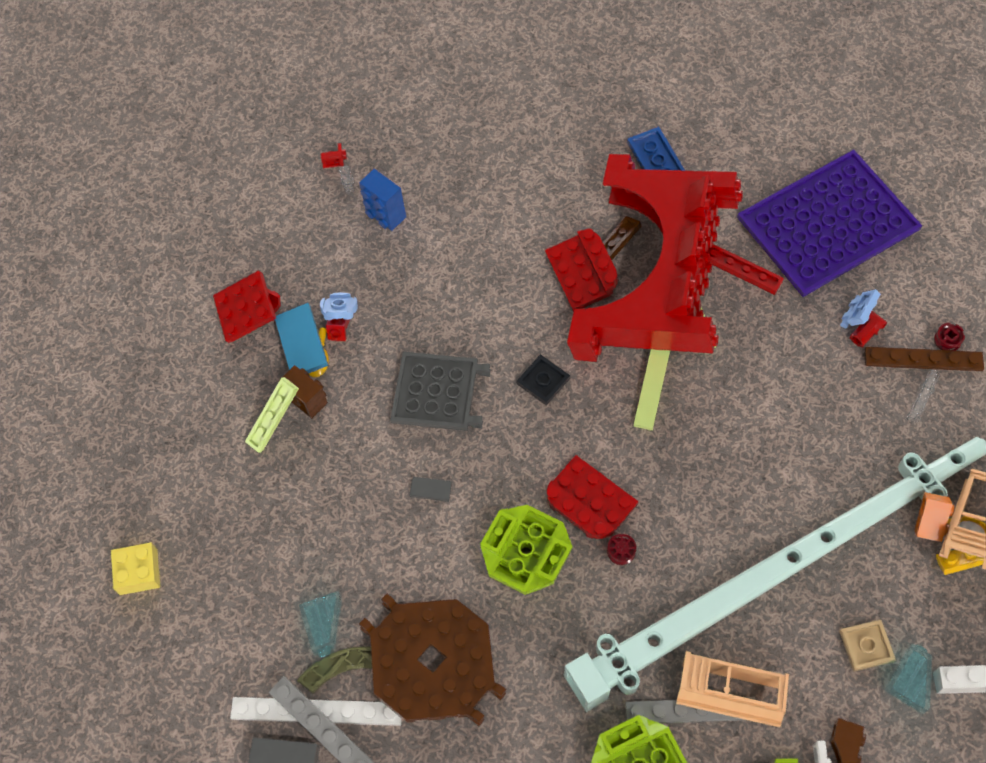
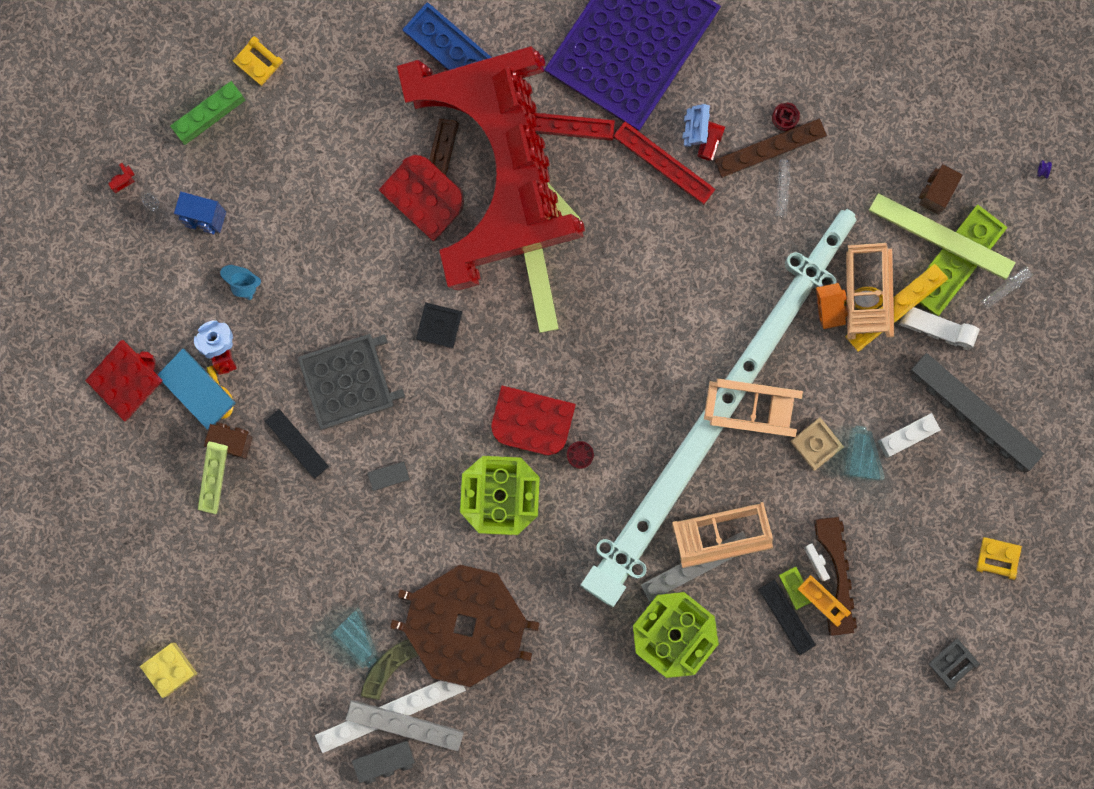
camera: 30 degrees left, 20 degrees up
none -> bright green brick [170,81,246,145]
none -> dark azure piece [220,265,261,300]
none -> yellow plate [233,36,283,86]
none -> black tile [265,409,329,479]
none -> red plate [613,122,716,205]
none -> light nougat piece [704,378,803,437]

